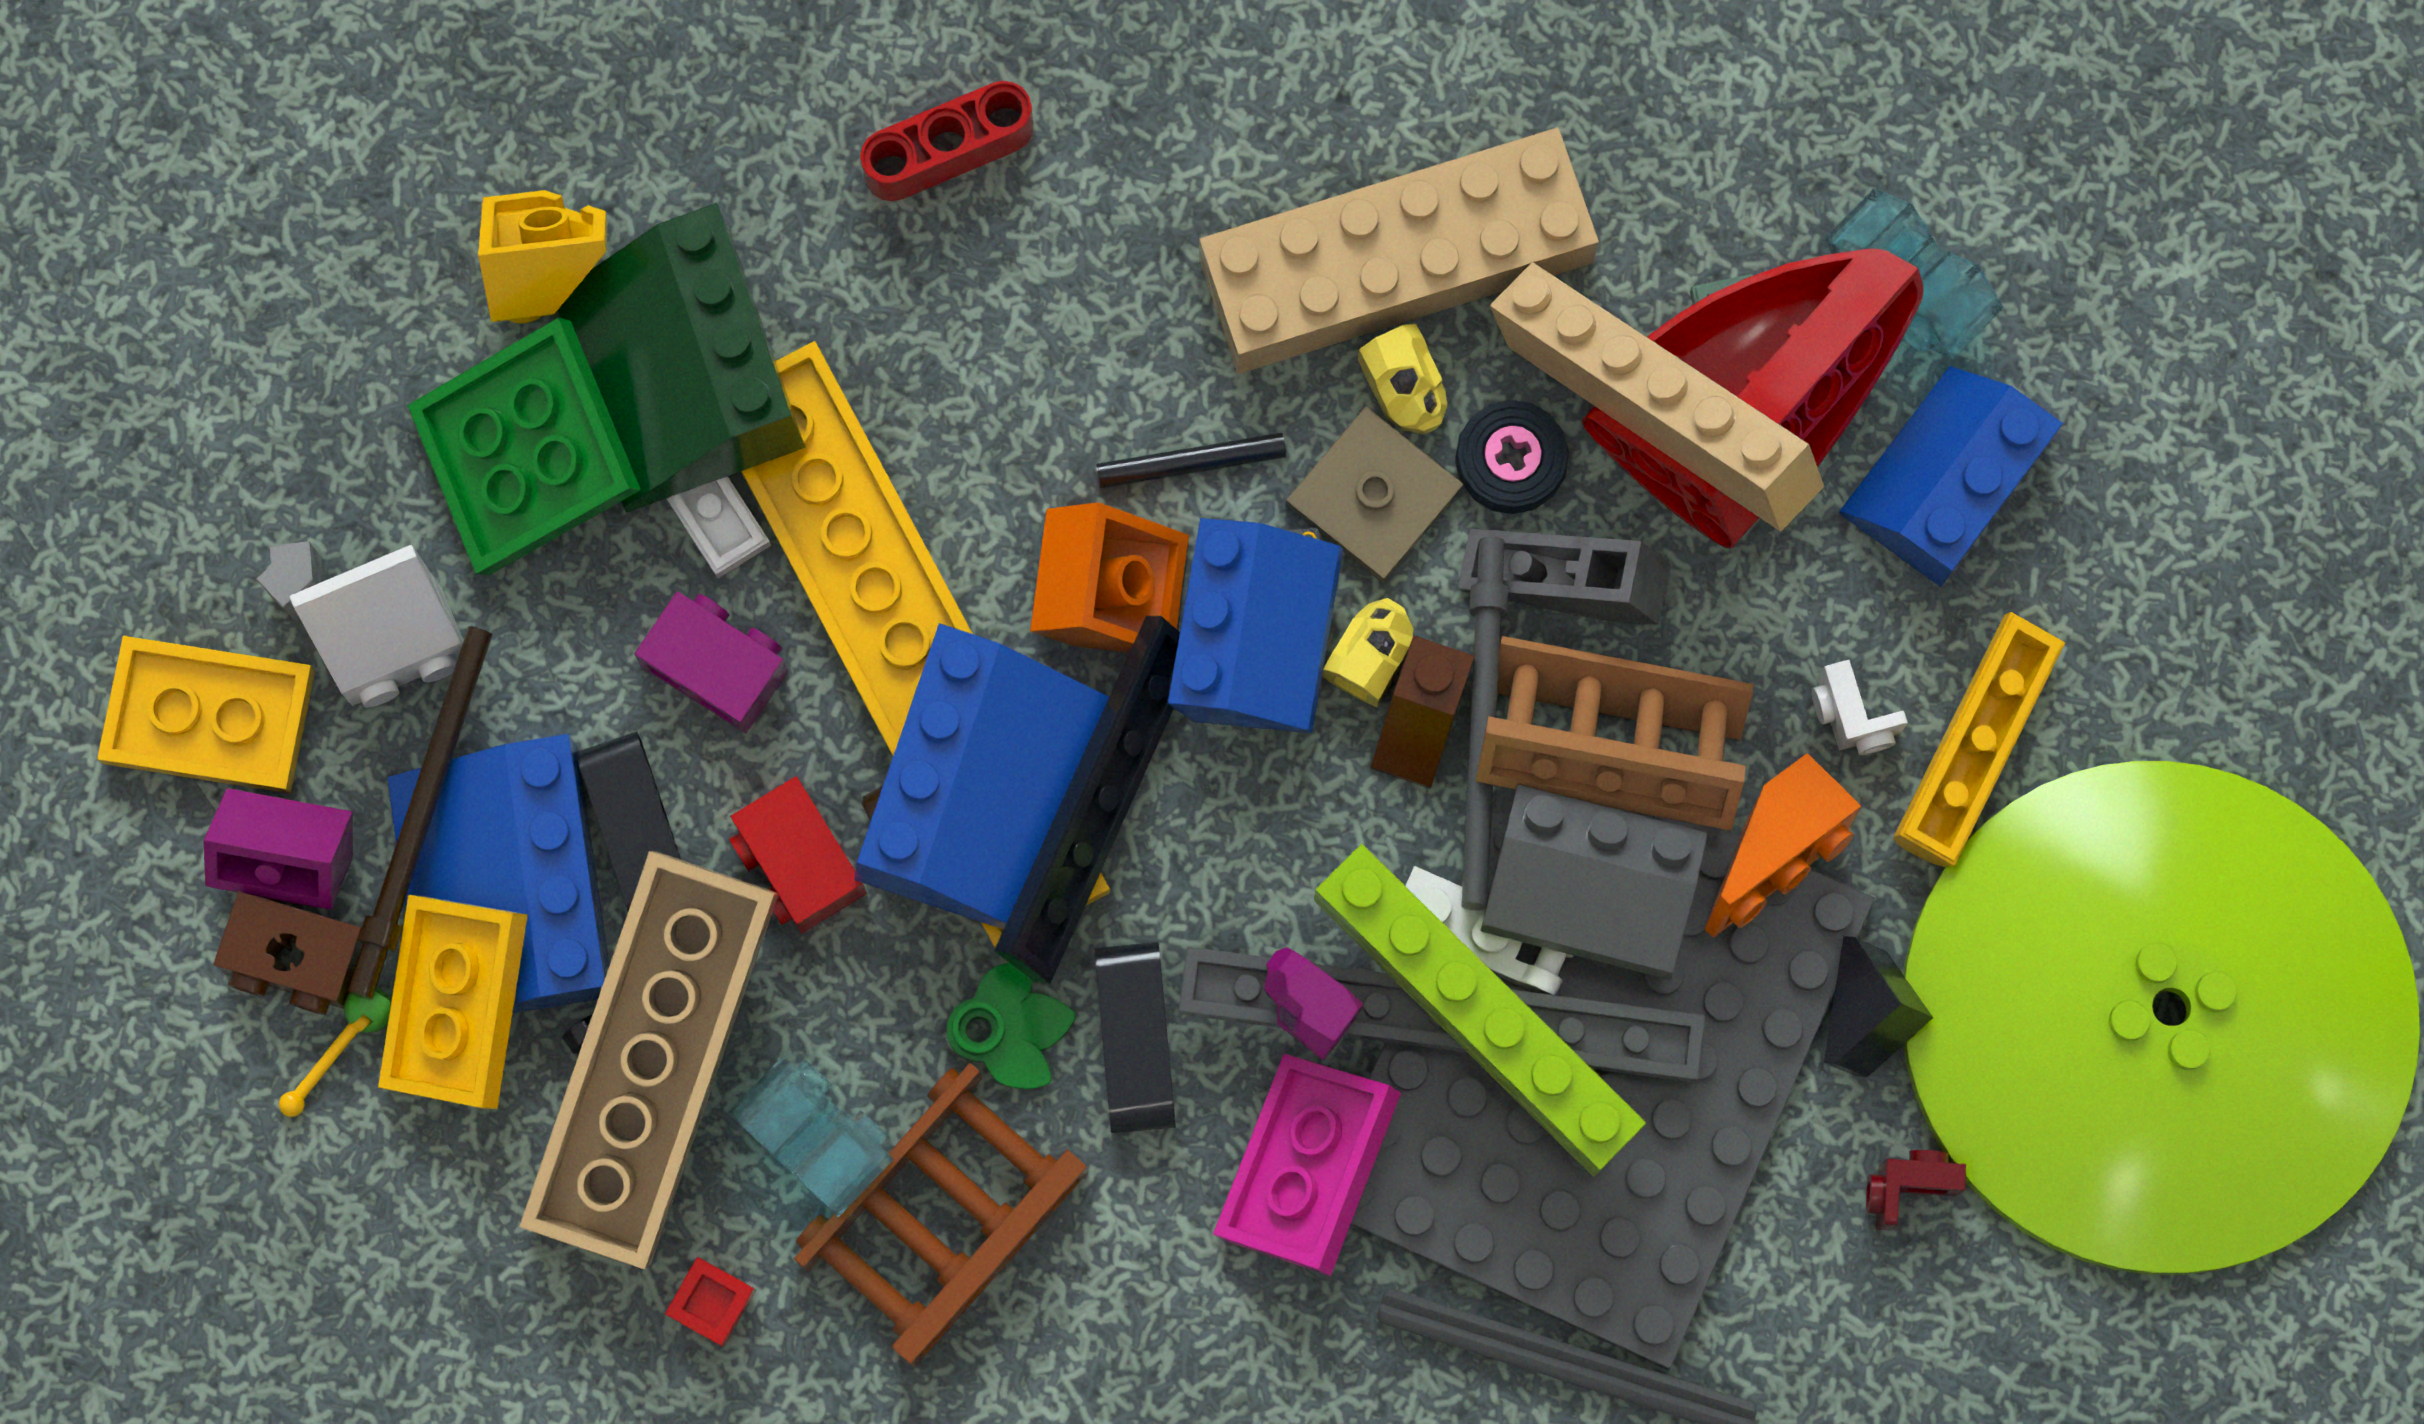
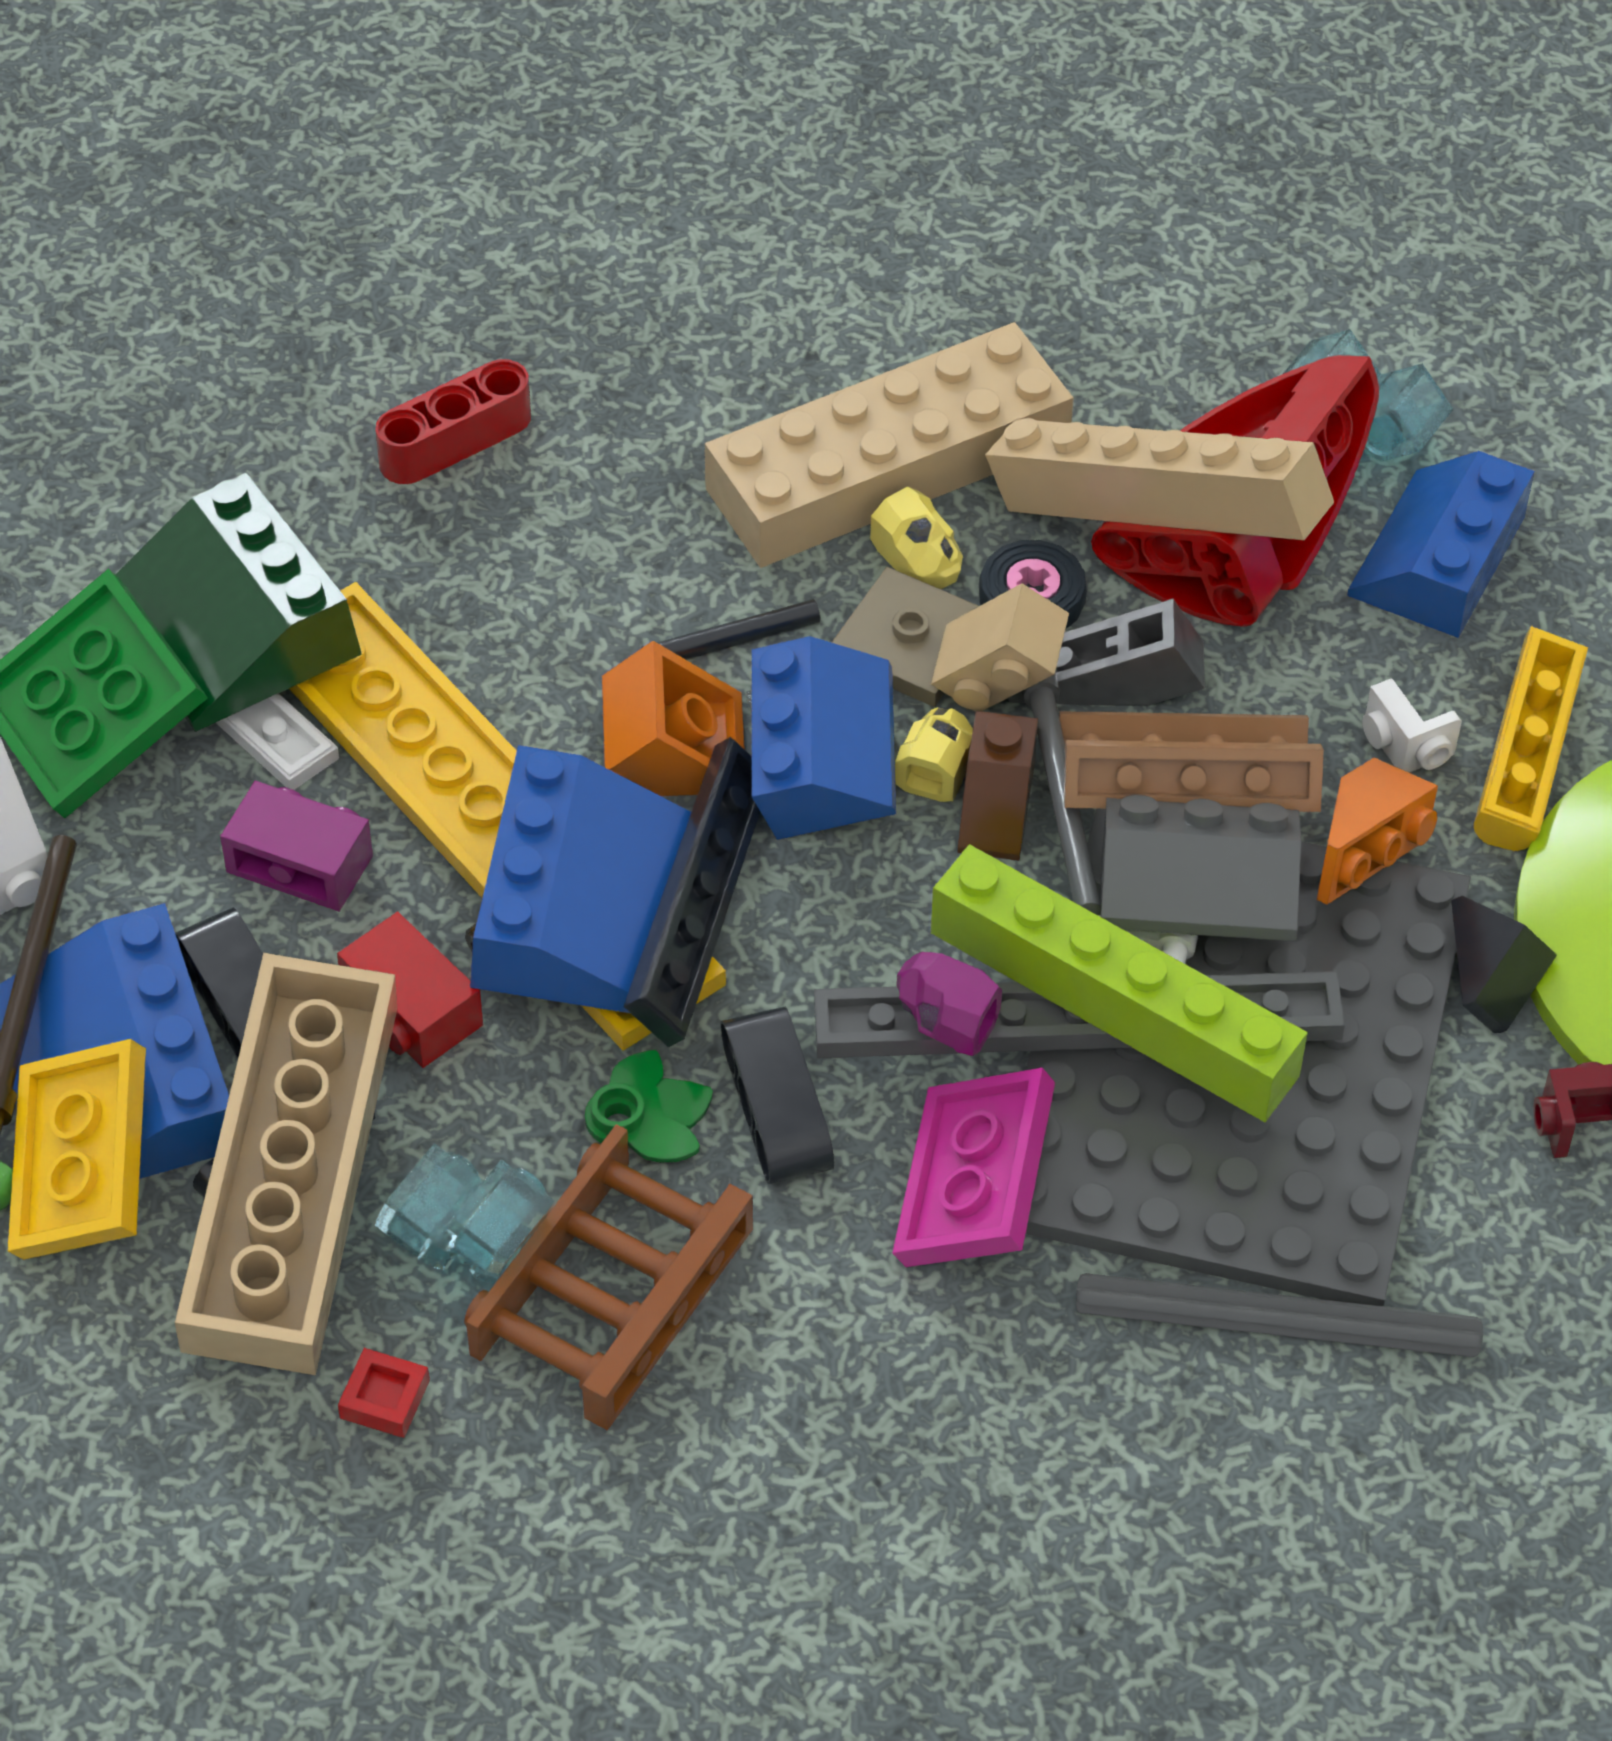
camera: 10 degrees left, 25 degrees down
yellow slope [478,190,608,324] -> none
none -> tan brick [931,583,1069,711]

